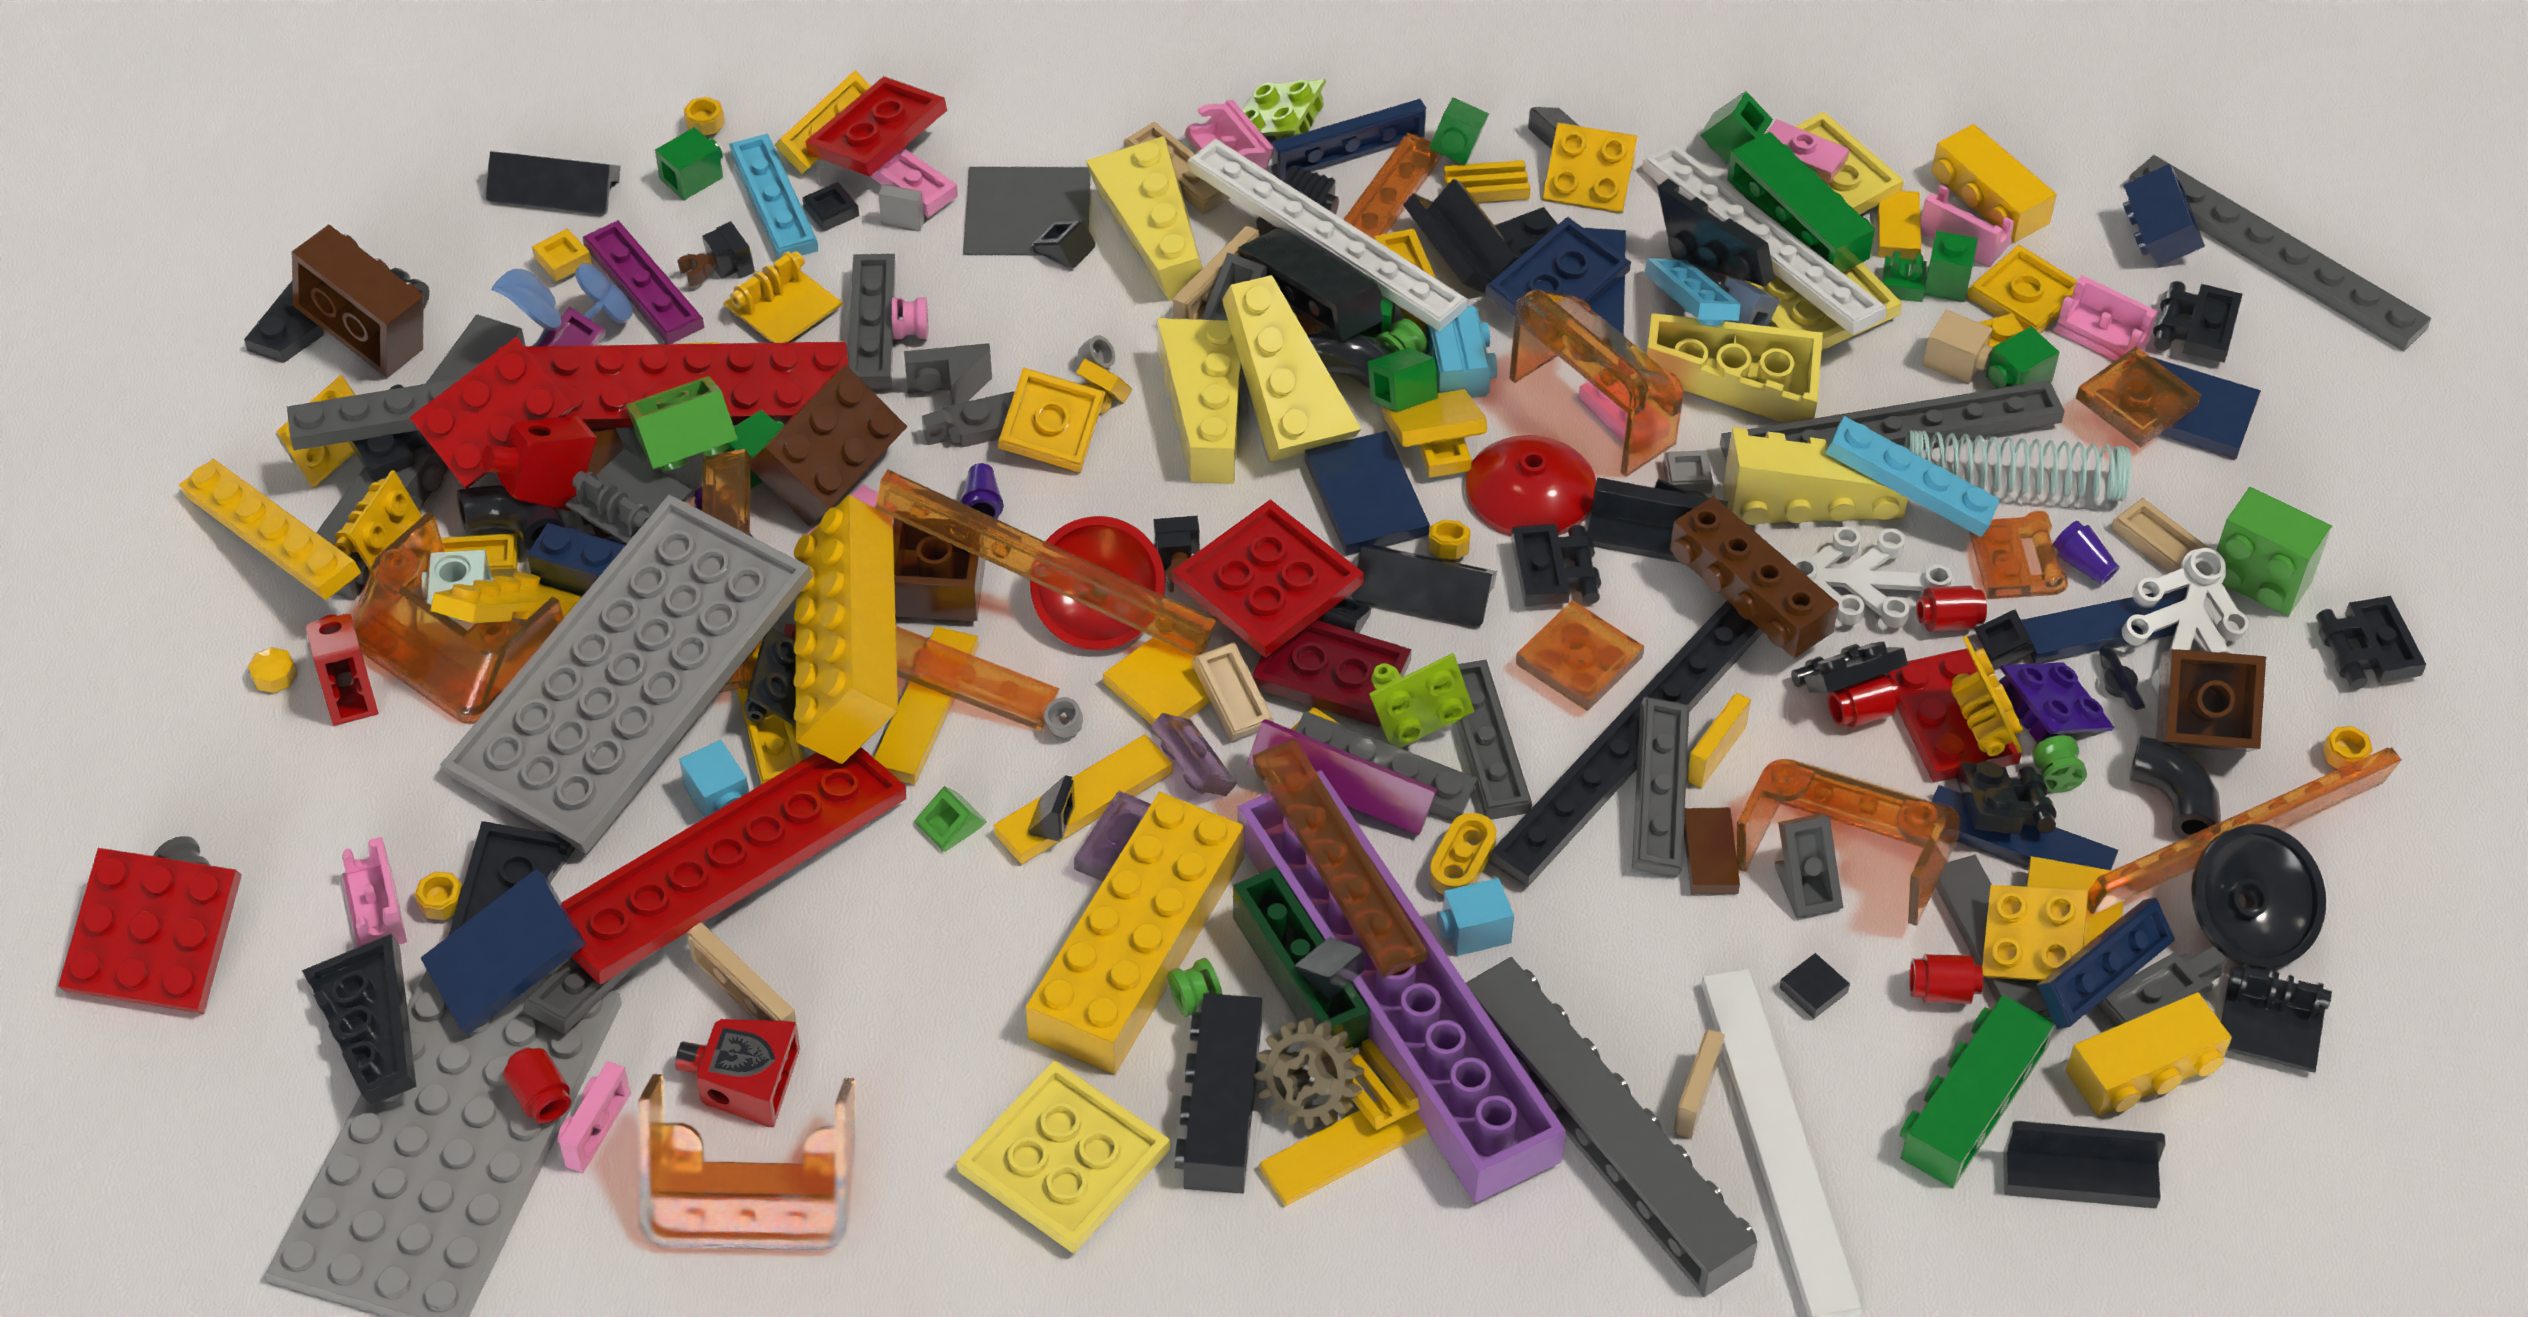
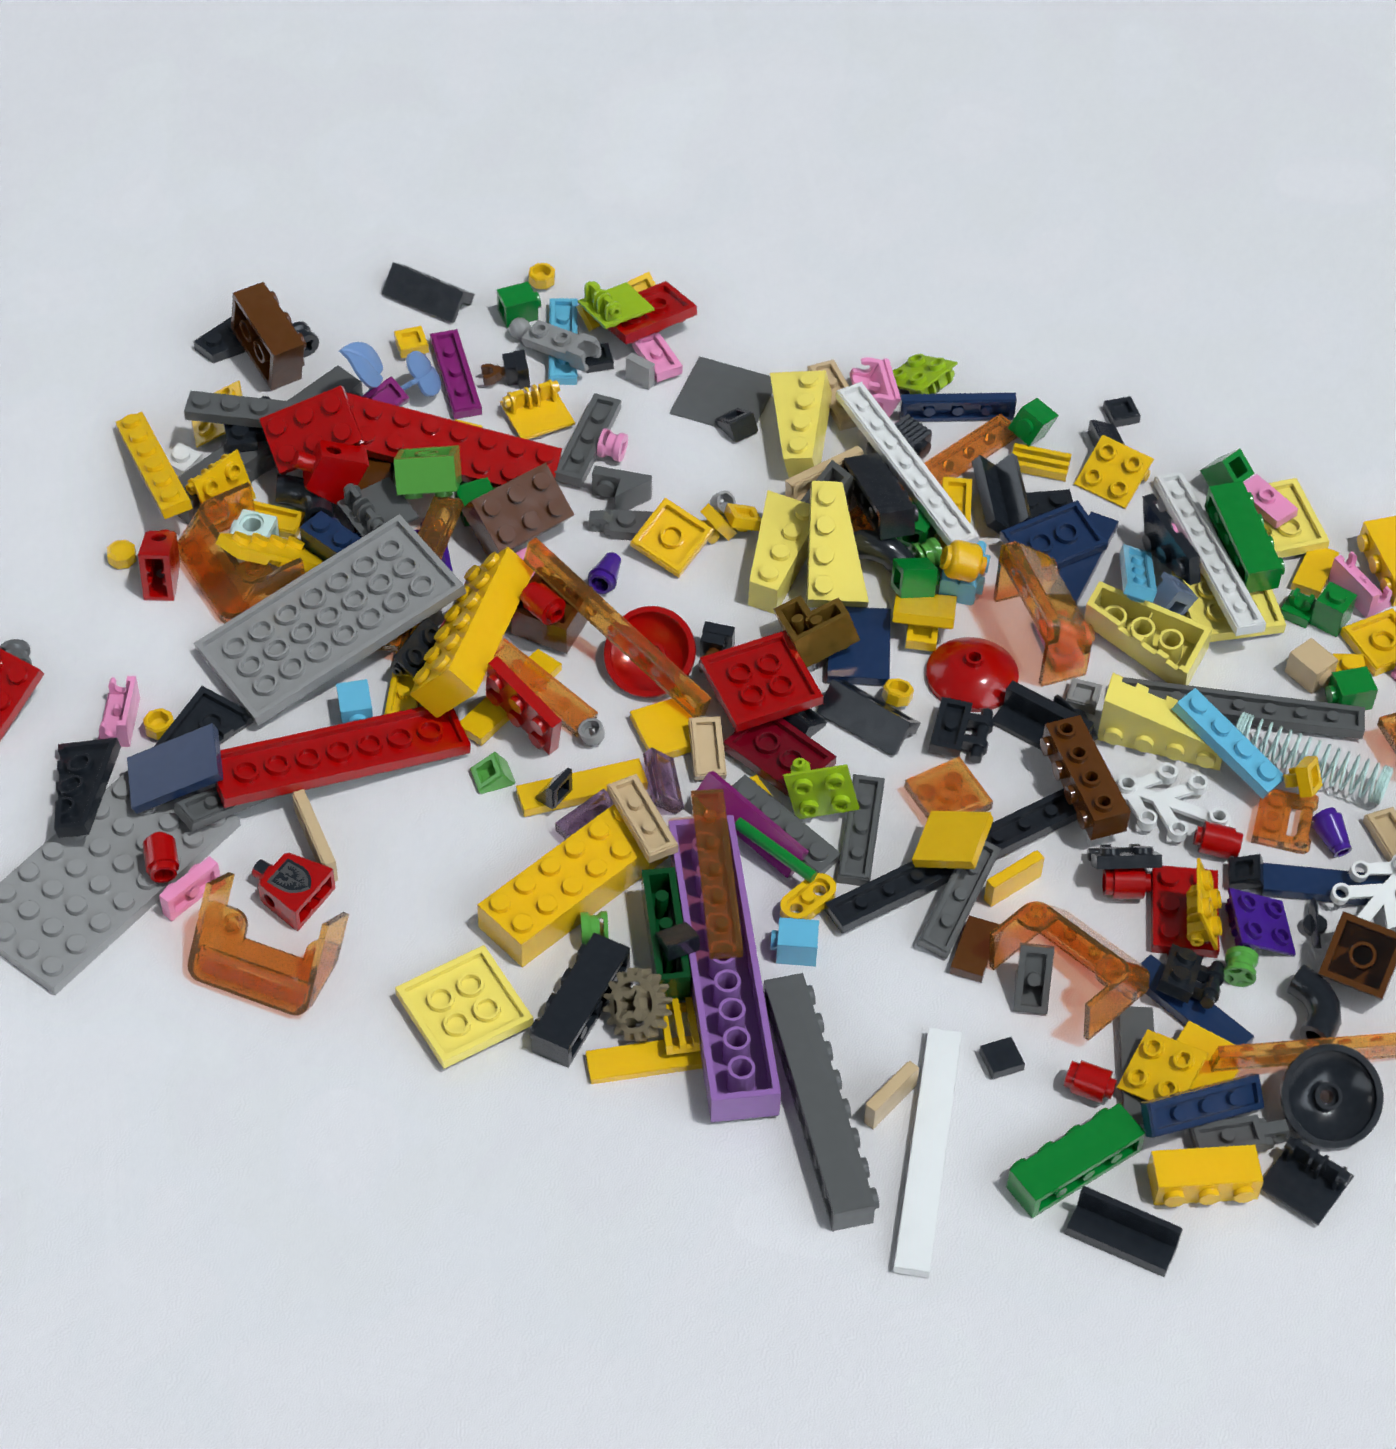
camera: 20 degrees right, 0 degrees up
none -> white plate [166,442,203,476]
none -> red plate [486,656,562,755]
none -> light grey plate [509,318,601,371]
none -> red brick [520,582,566,625]
none -> lime hinge [578,281,655,329]
none -> tan tile [607,774,679,863]
none -> yellow plate [724,503,762,532]
none -> green bar [735,817,818,883]
none -> pearl gold brick [773,595,860,667]
none -> yellow tile [912,811,994,869]
none -> yellow head [940,540,987,582]
none -> black tile [1103,396,1141,427]
none -> yellow tile [1283,756,1323,798]

